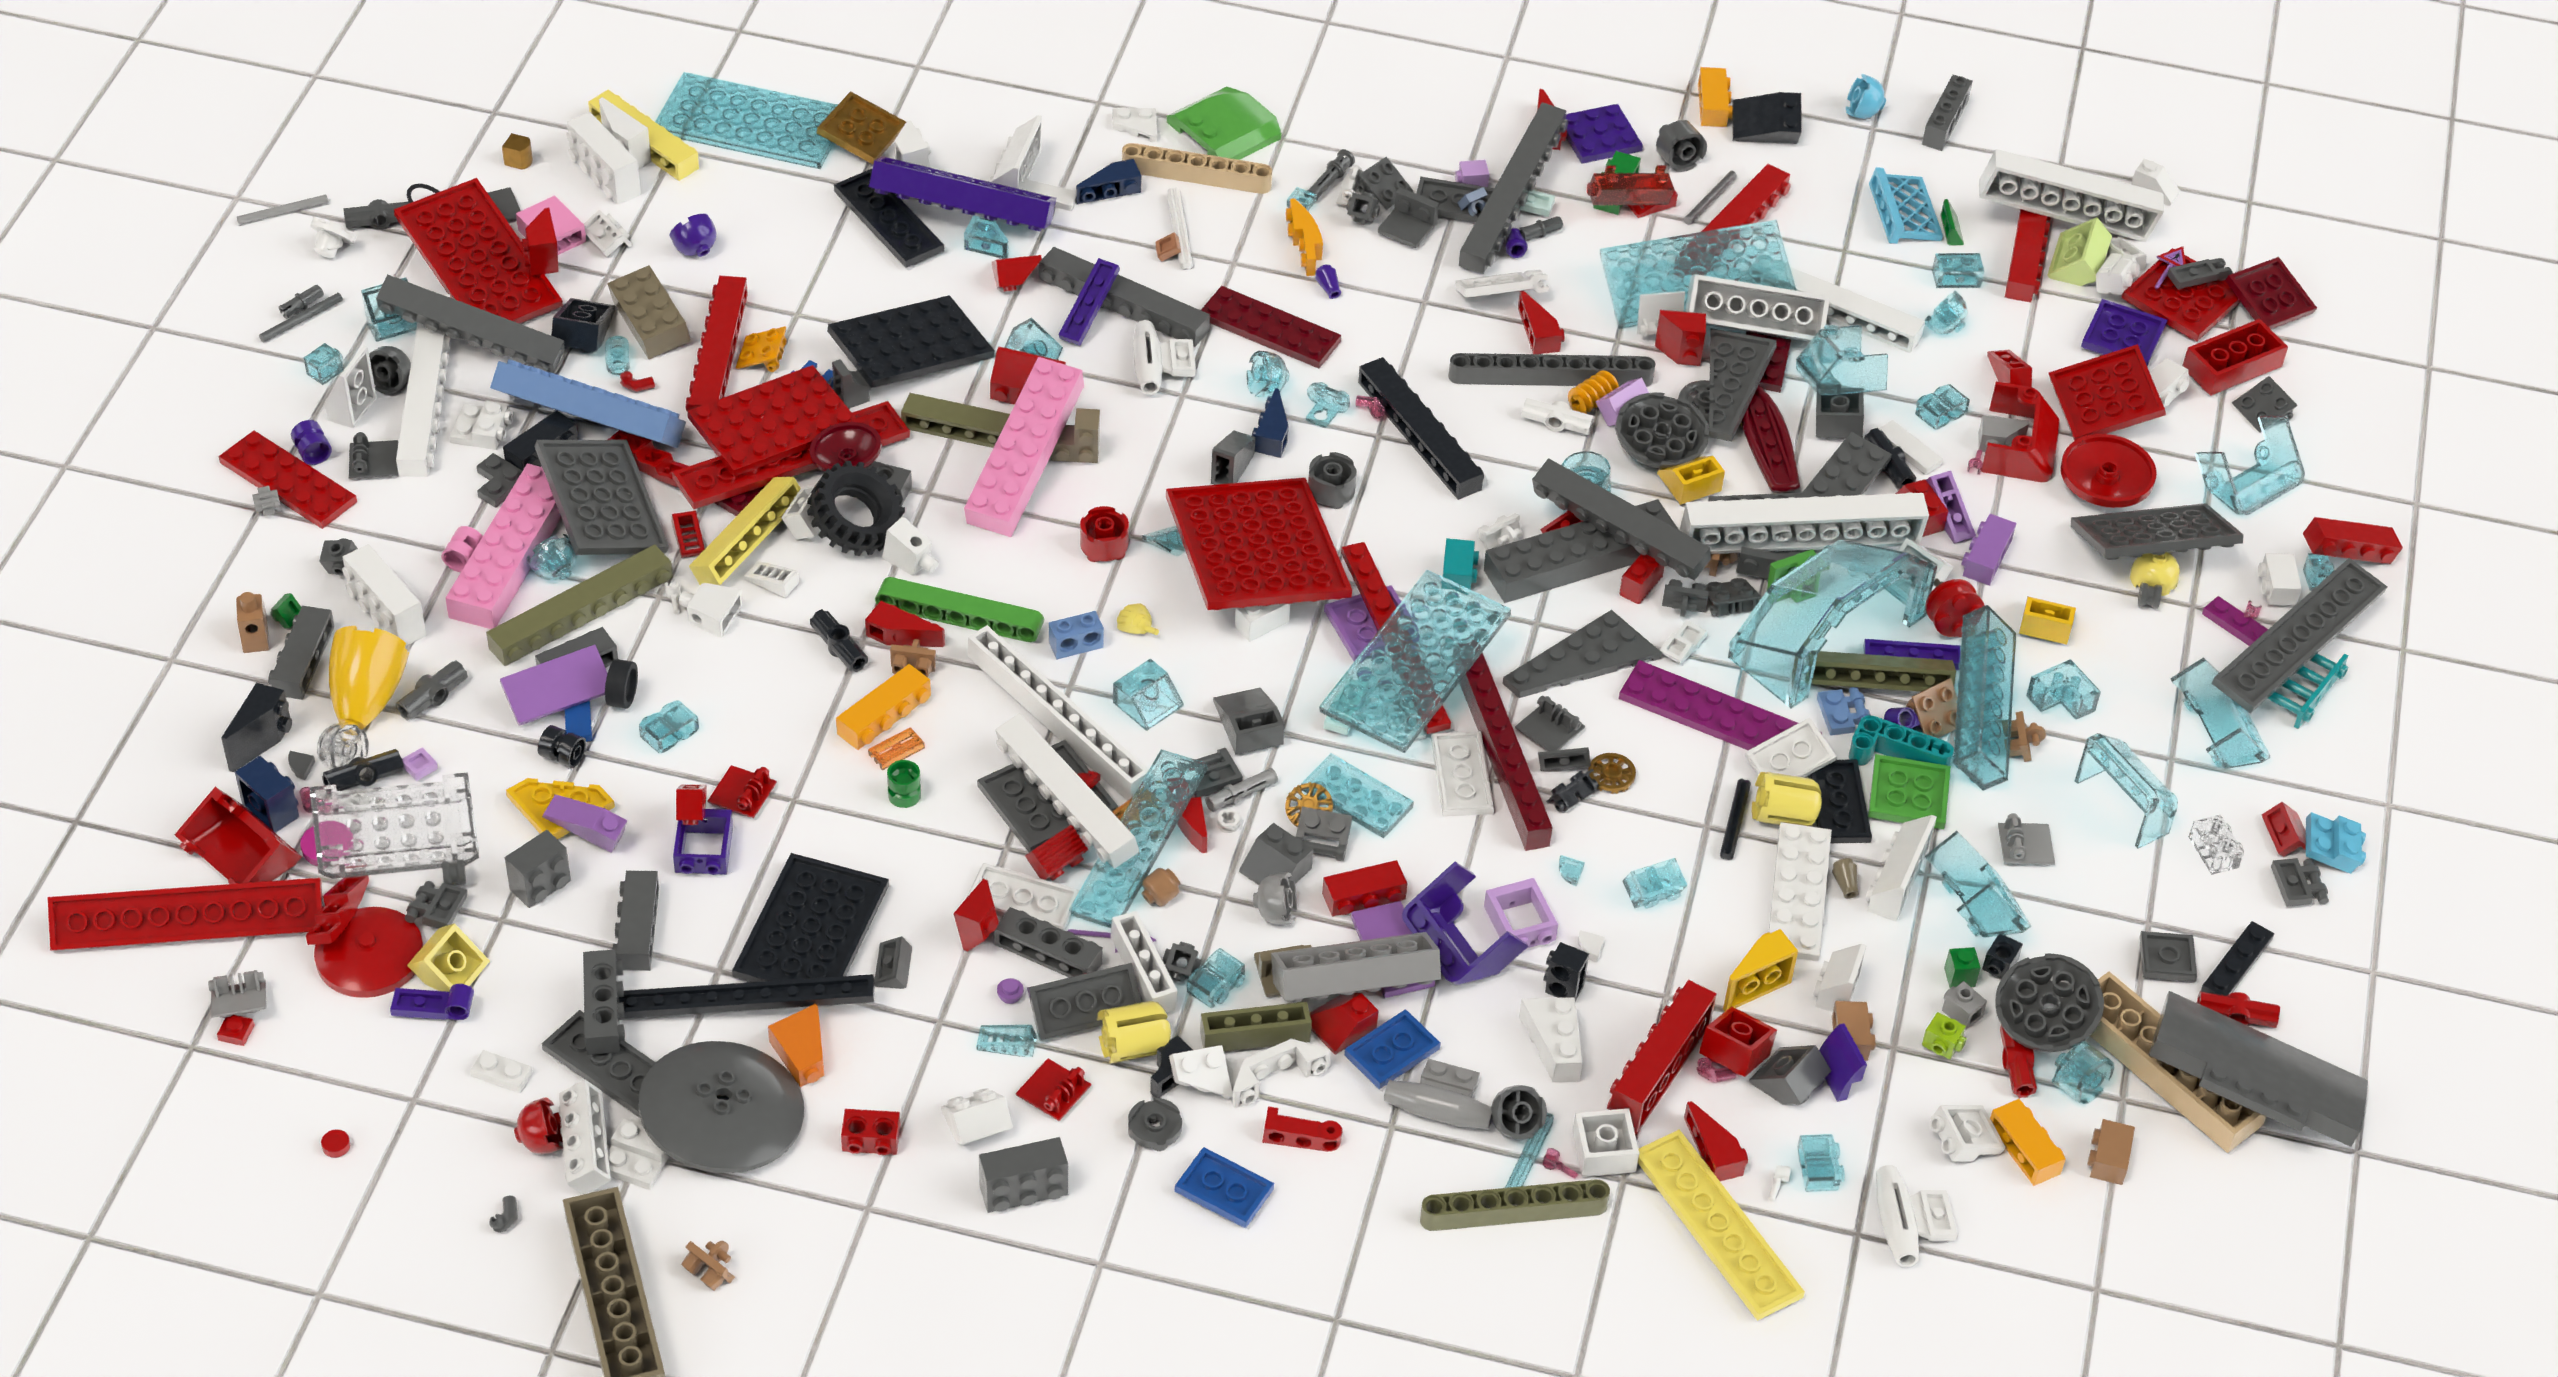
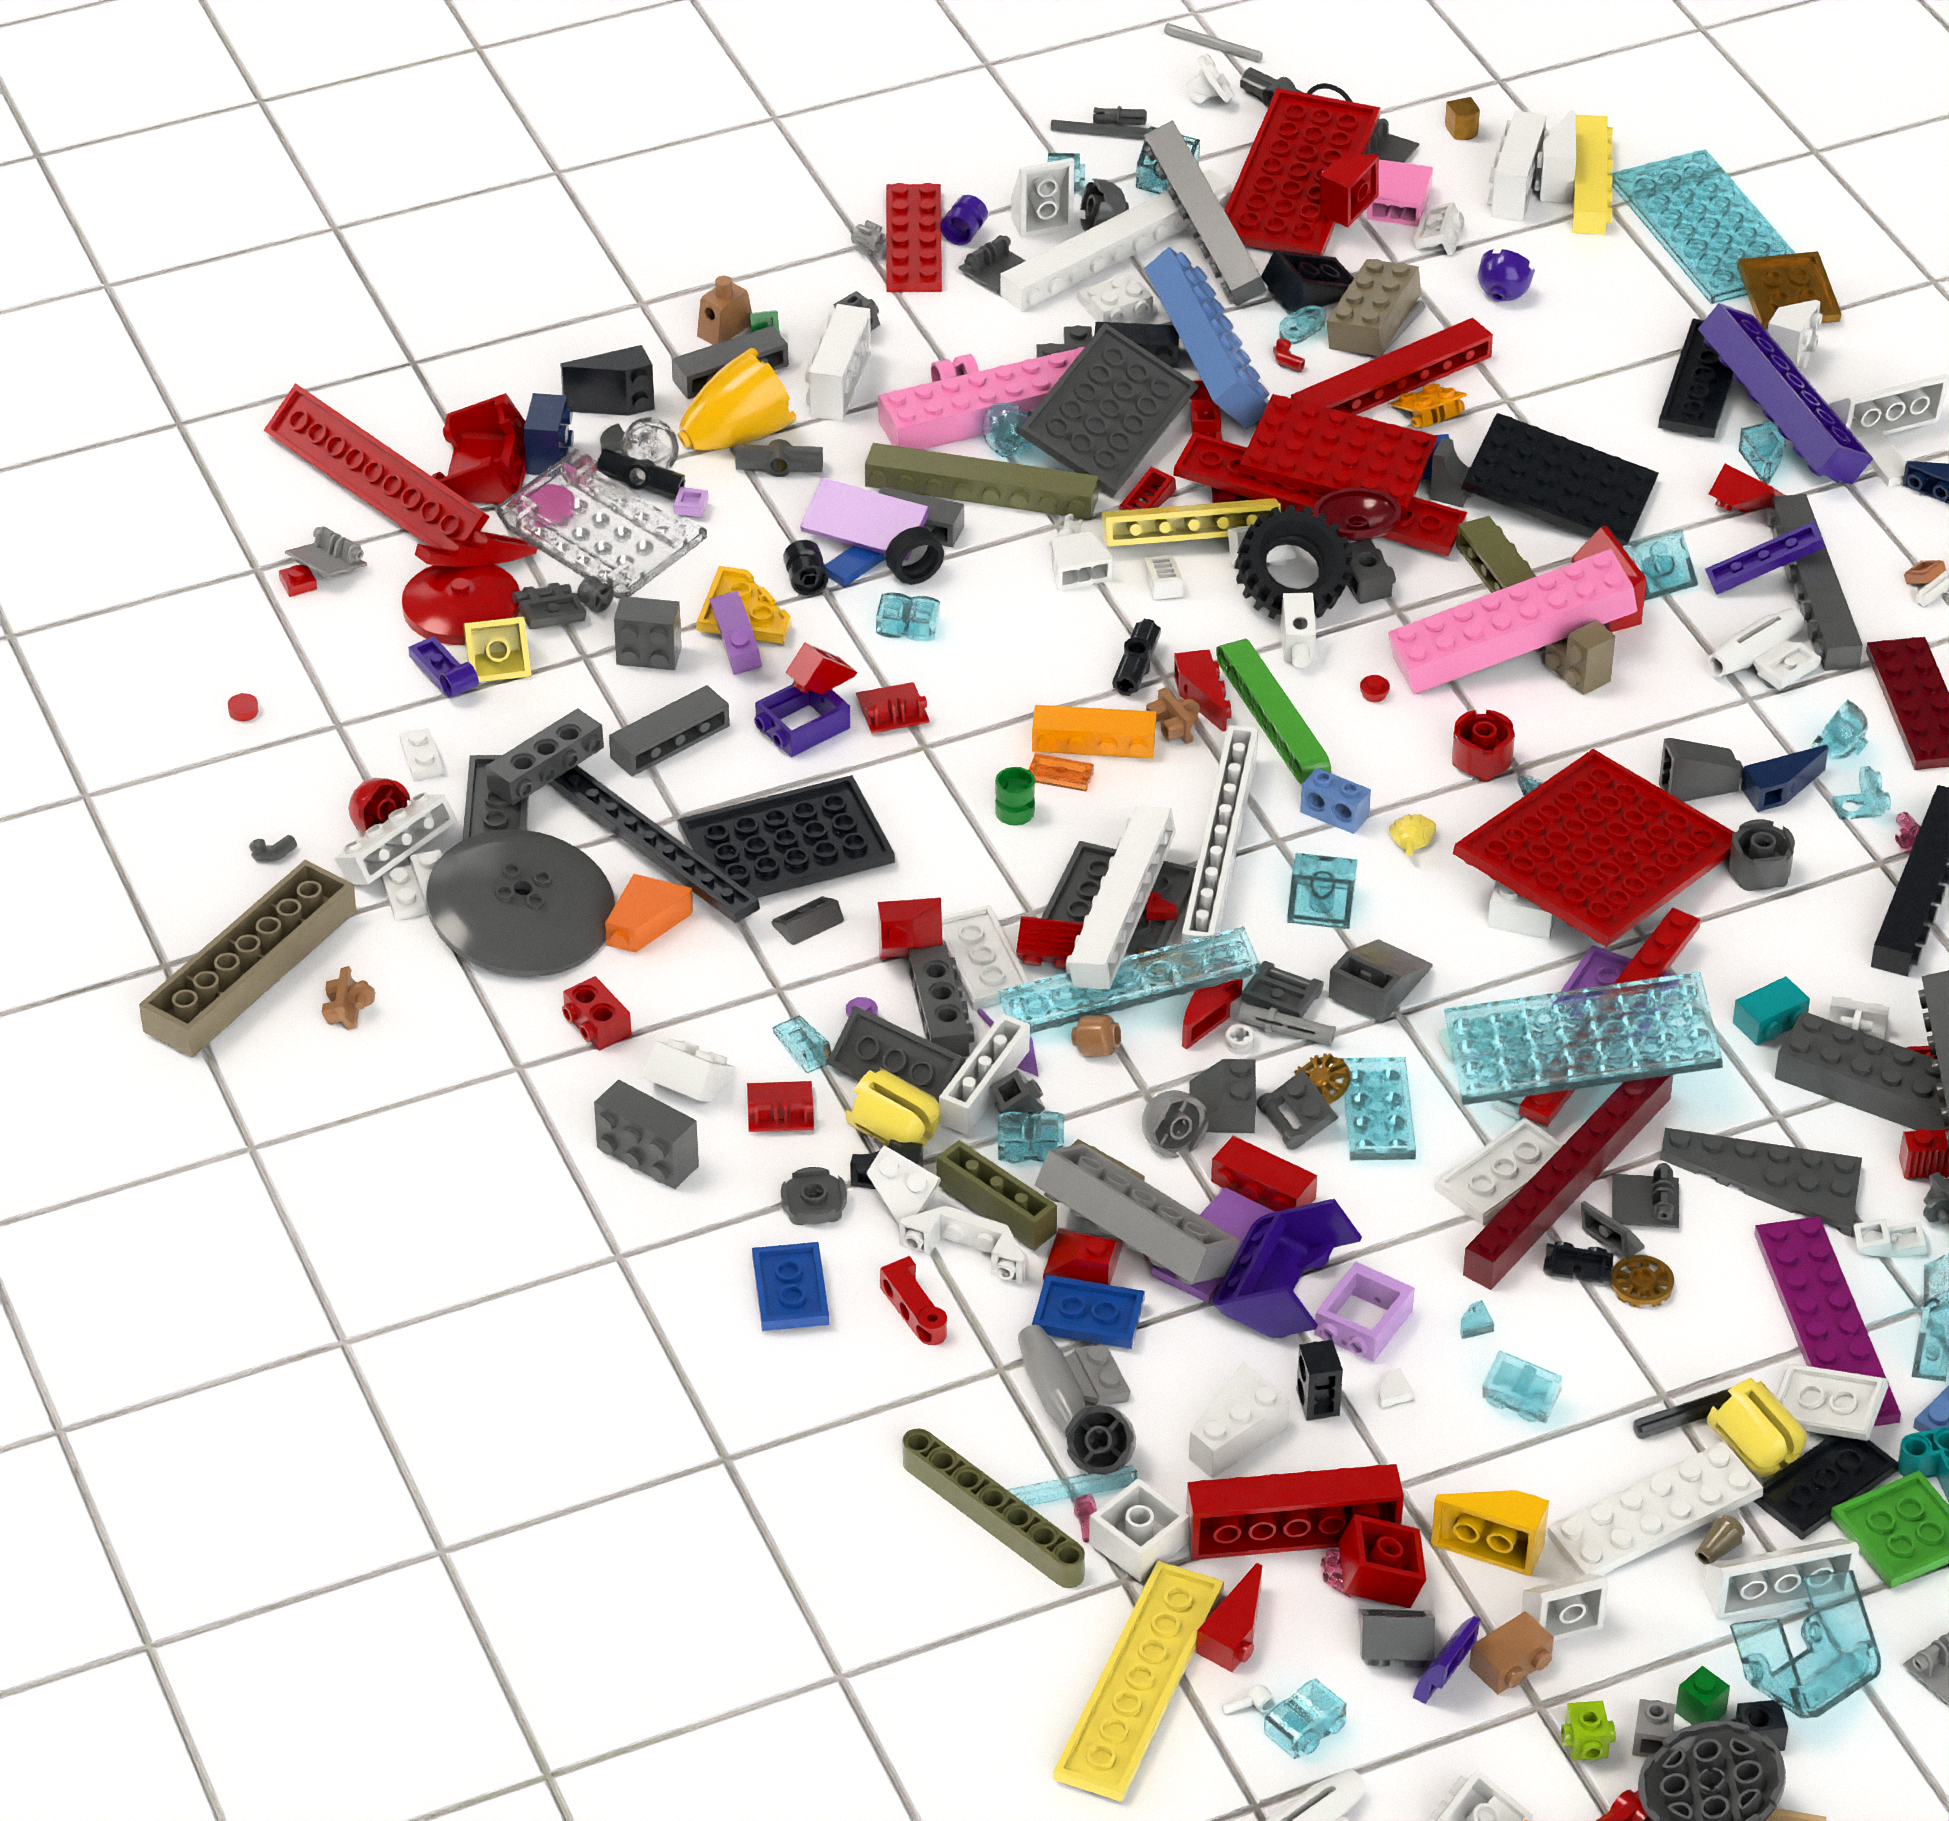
camera: 55 degrees right, 5 degrees down
none -> red plate [1360,675,1390,702]

